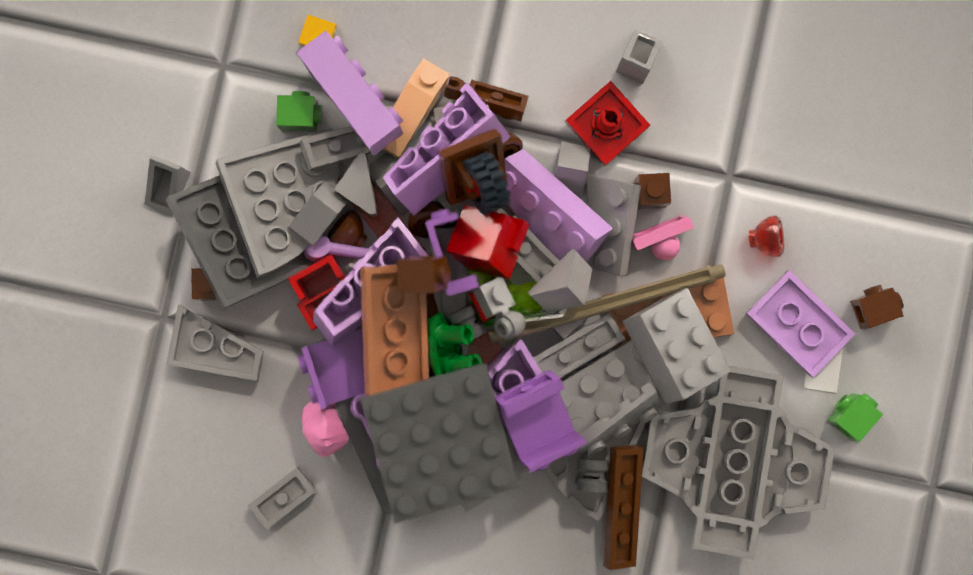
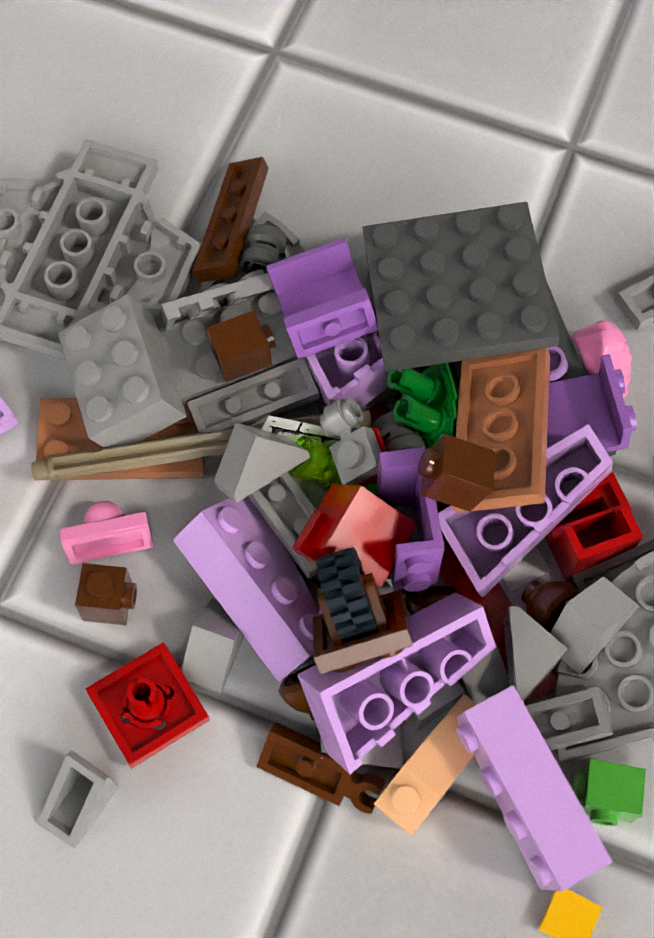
camera: 170 degrees left, 20 degrees down
lavender bar [303,235,373,262] -> none
light grey wing [586,175,641,276] -> none
none -> reddish brown brick [206,310,276,382]

